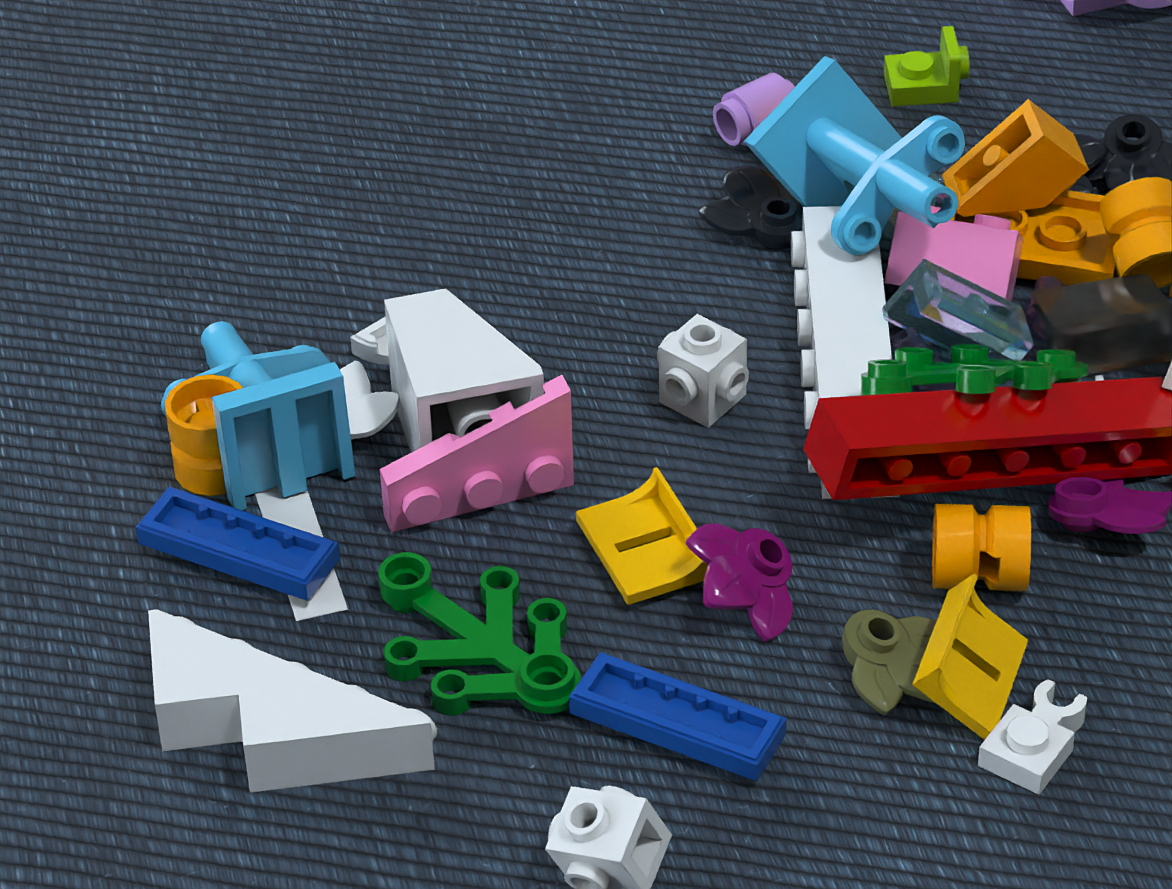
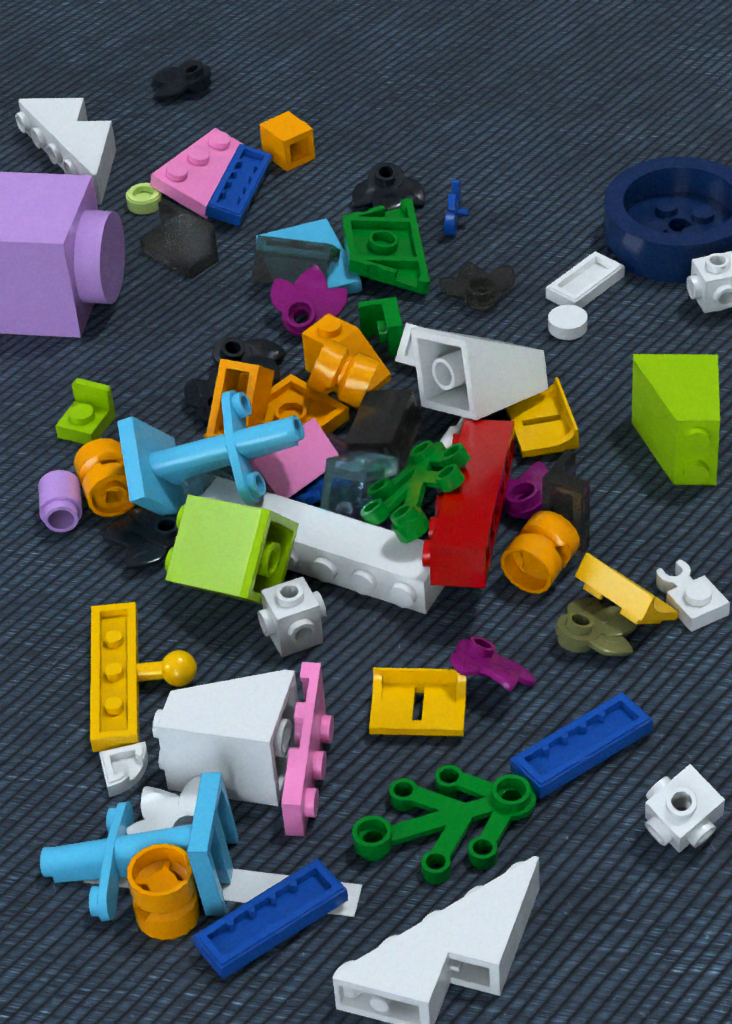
camera: 60 degrees left, 0 degrees up
none -> yellow plate [90,602,197,752]
none -> lime slope [165,494,299,606]
none -> clear smoke panel [542,449,590,557]

